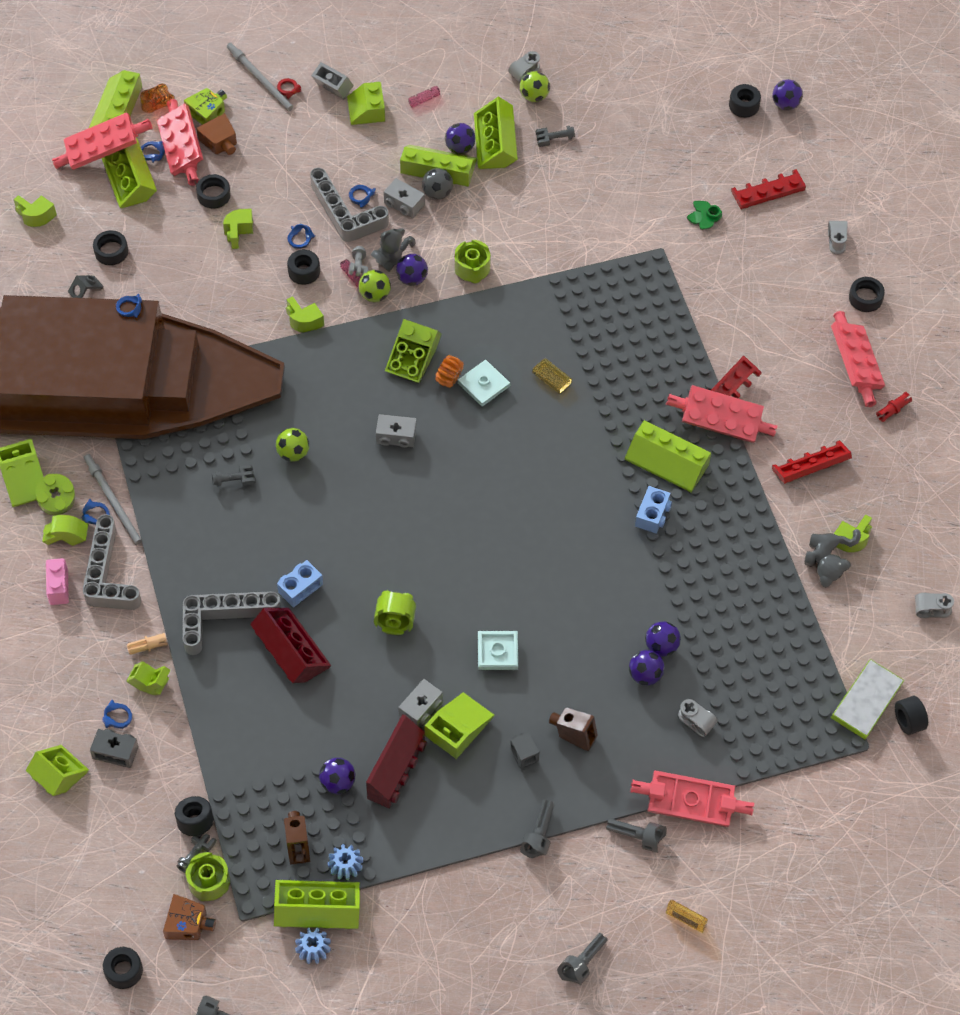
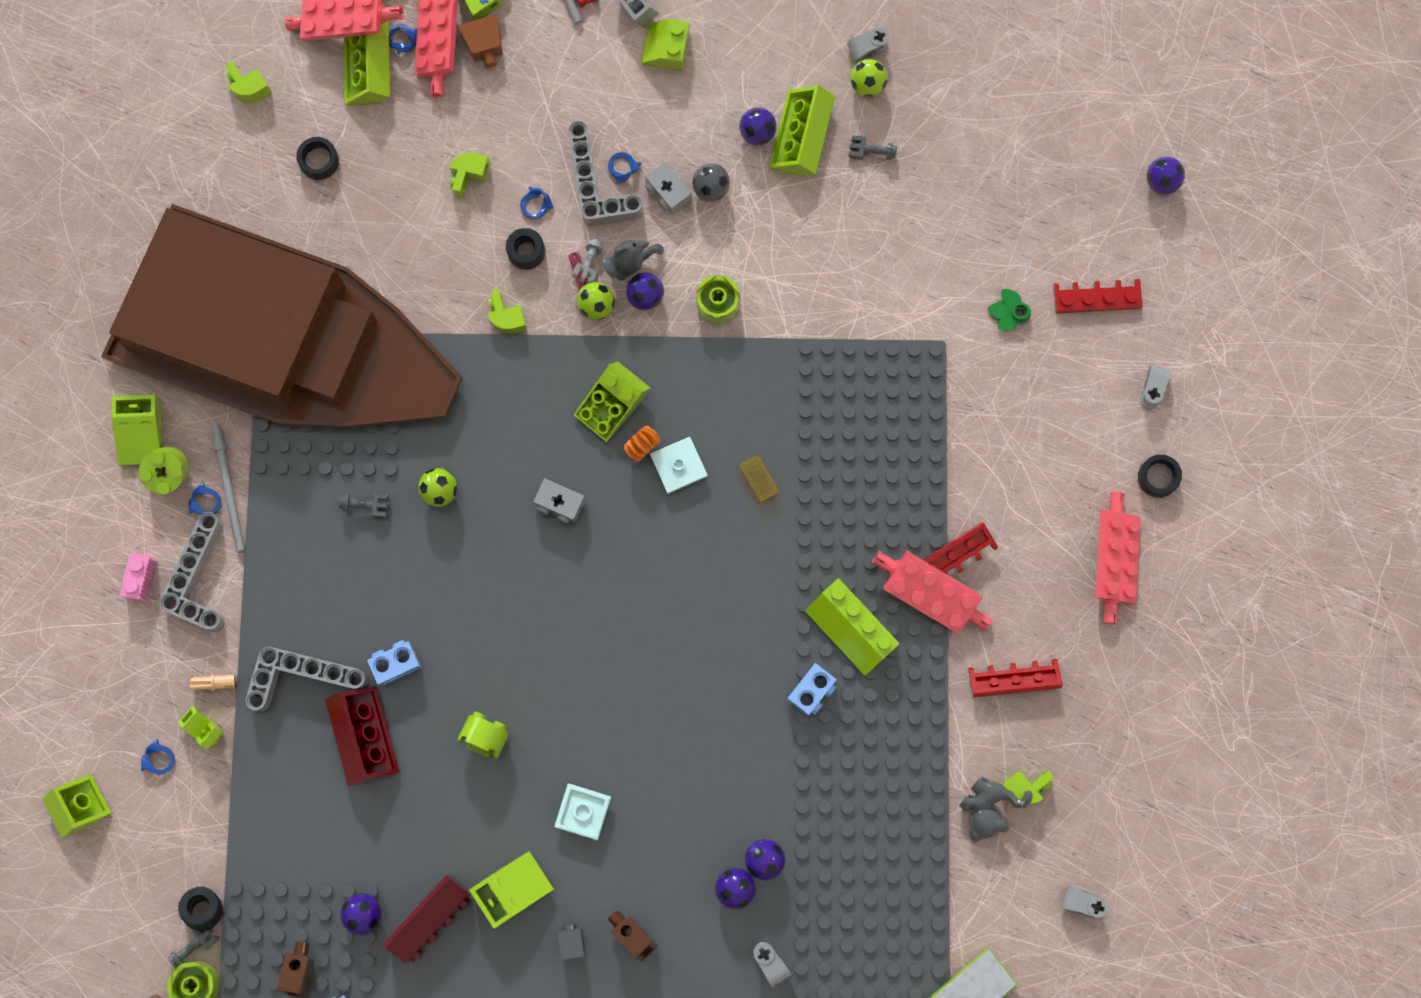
camera: 20 degrees right, 20 degrees up
lime brick [42,515,88,546] -> none
dark grey bracket [68,275,104,298] -> none
dark grey brick [90,729,139,768] -> none
blue piece [116,294,142,318] -> none
black tyre [196,174,231,209] -> none
light grey brick [398,679,443,727] -> none
lime slope [400,144,477,187] -> none
clear pink axle [408,86,440,107] -> none
black tyre [729,84,761,118] -> none
red pin [876,392,912,422] -> none

